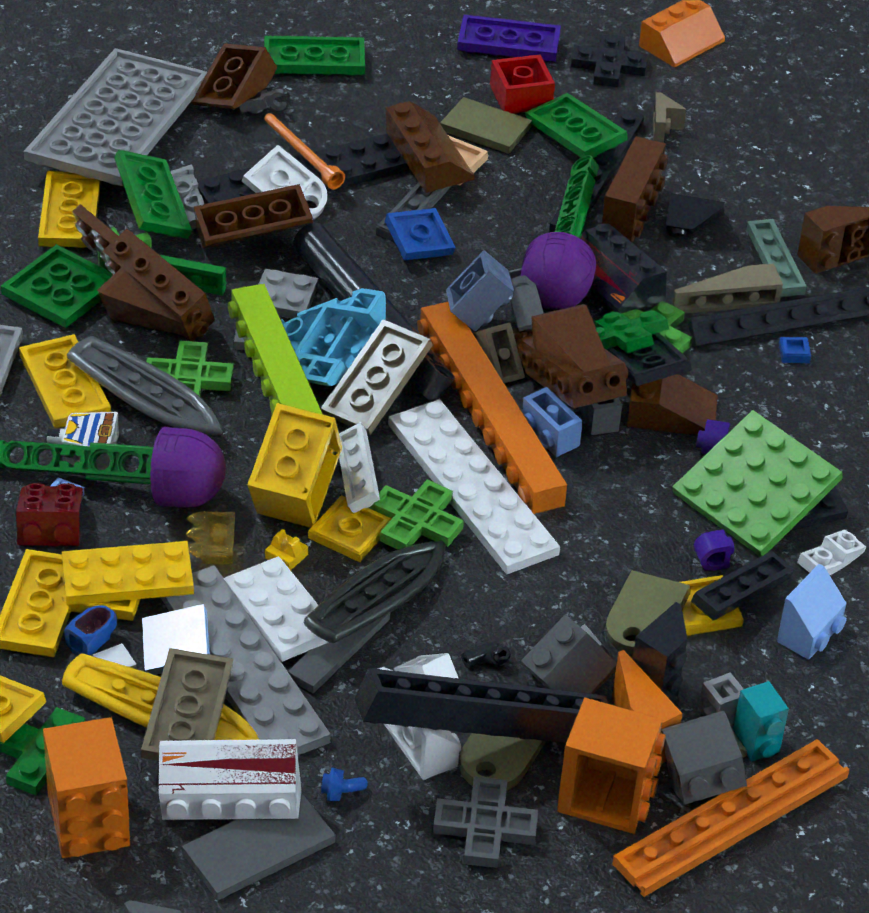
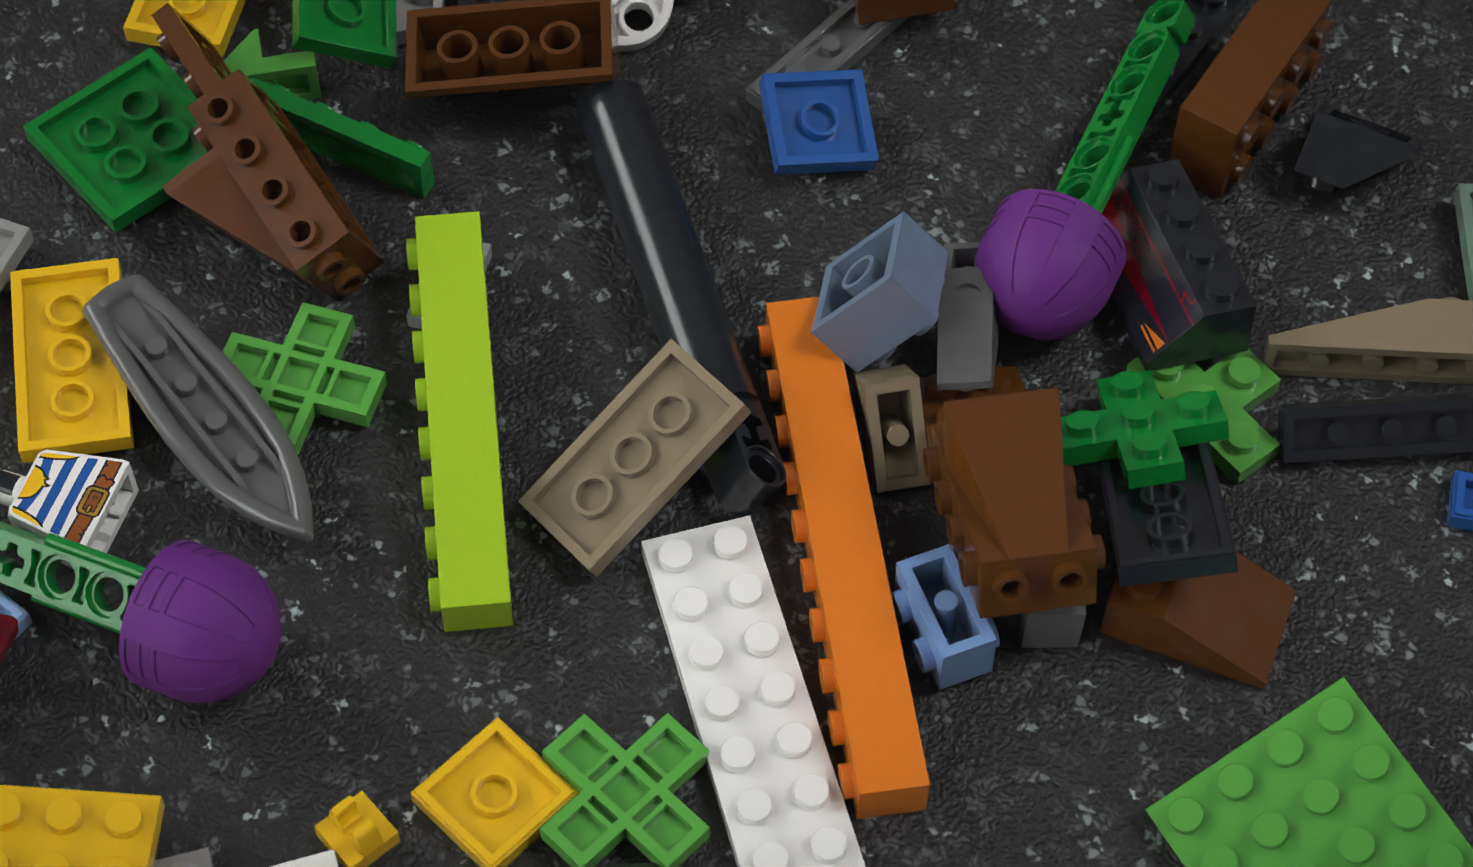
camera: 15 degrees right, 15 degrees up
clear yellow plate [186,511,235,564] -> none
yellow container [247,403,342,528] -> none
light grey plate [258,269,319,319] -> none
medium azure wedge [281,288,386,386] -> none
white plate [339,422,380,513] -> none
dark purple plate [696,419,730,455] -> none

